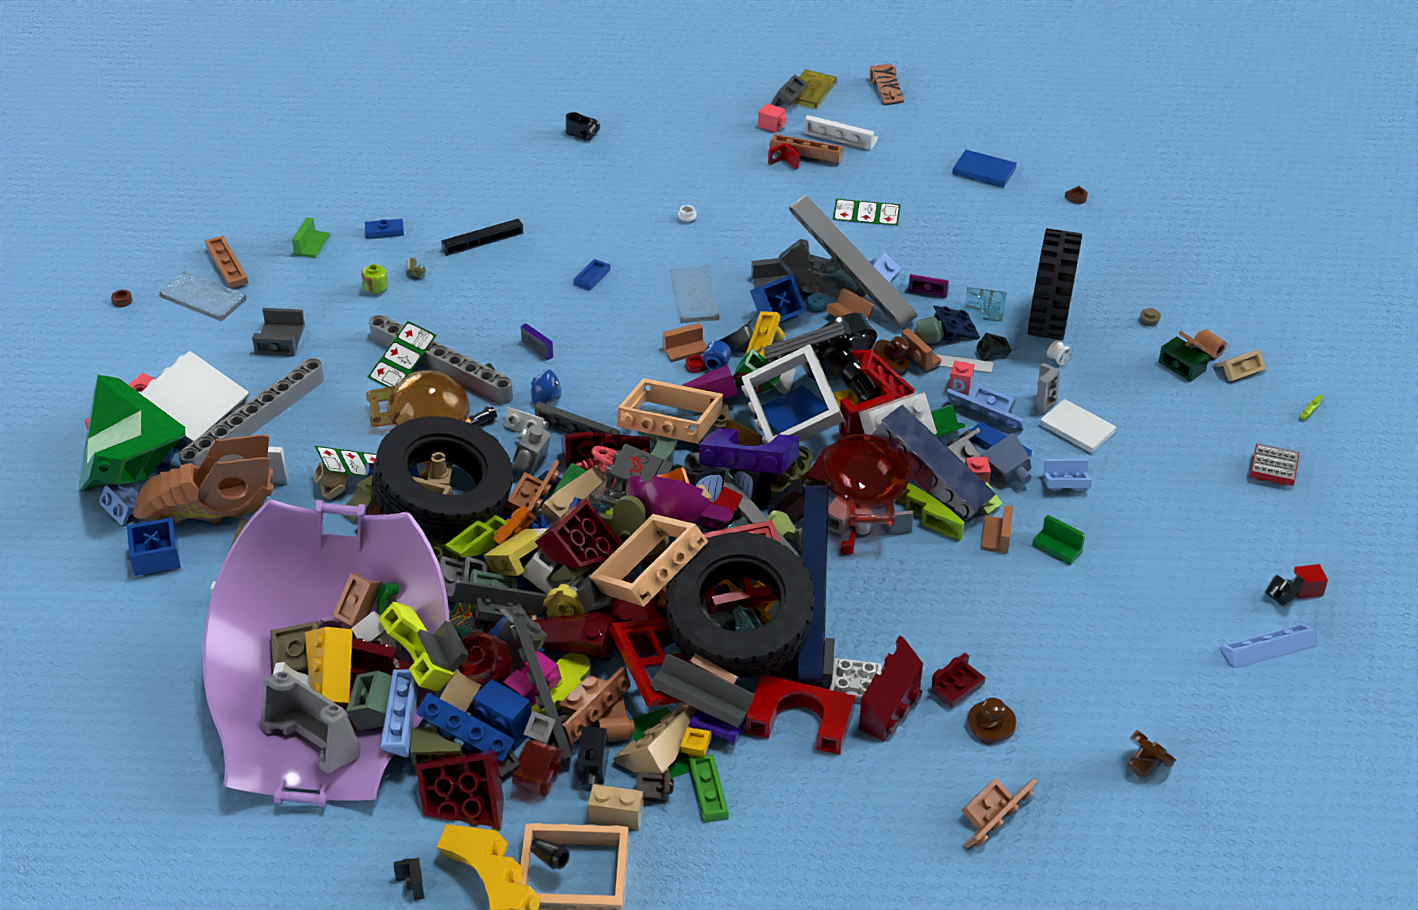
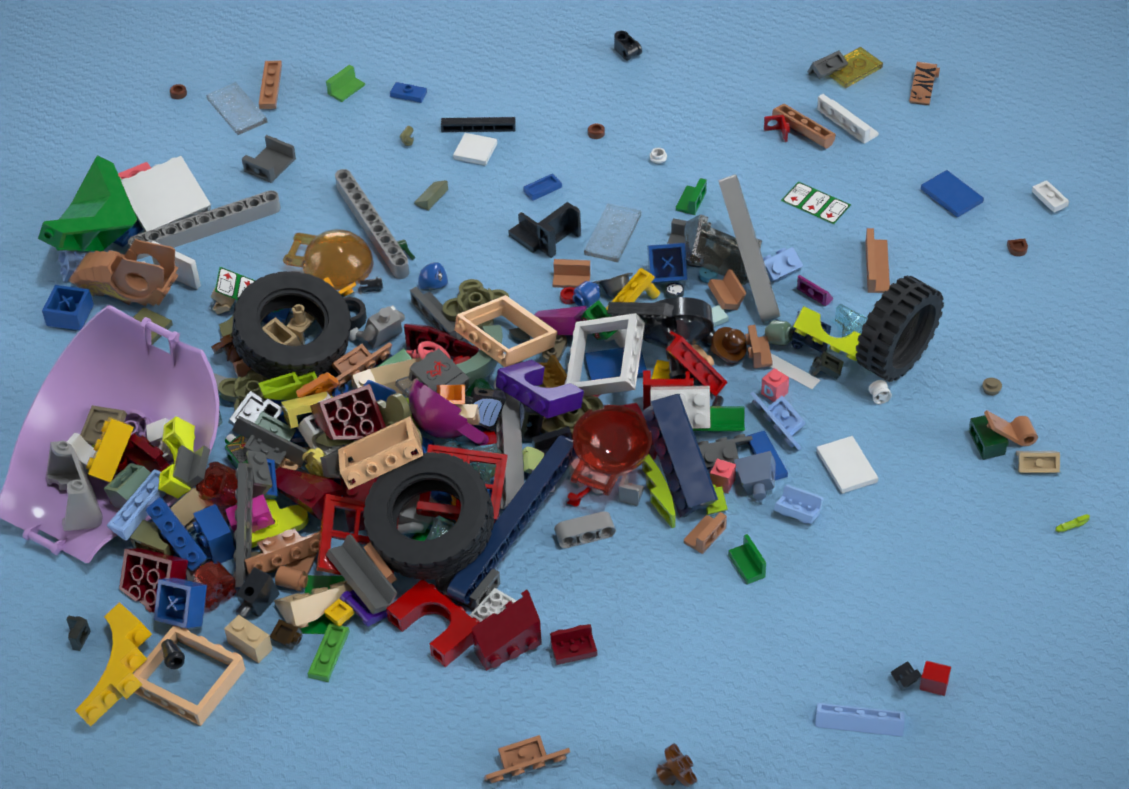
camera: 30 degrees right, 5 degrees up
nougat panel [332,572,383,626] -> none
lime head [361,264,388,294] -> none
sticker [368,321,437,392] -> none
green arm [377,582,399,614] -> none
white hinge [504,407,549,432] -> none
tile [520,323,553,360] -> none
light grey panel [524,711,556,744] -> none
red bracket [709,487,743,514] -> none
coral brick [758,103,787,133] -> none
reddish brown plate [967,697,1017,745] -> none
light grey bracket [1036,363,1060,415] -> none
tile [1250,444,1300,486] -> none
none -> blue brick [154,578,207,628]
none -> olive slope [414,180,448,210]
none -> olive plant [443,279,509,330]
none -> white tile [453,133,497,166]
none -> black panel [508,212,538,253]
none -> pearl dark grey tile [509,328,531,343]
none -> black panel [537,202,581,258]
none -> light grey beam [554,511,616,548]
none -> copper tile [588,123,605,139]
none -> tile [666,283,684,298]
none -> green panel [676,178,707,215]
none -> neon yellow arch [793,306,861,361]
none -> nougat panel [865,228,890,293]
none -> white plate [1032,180,1069,212]

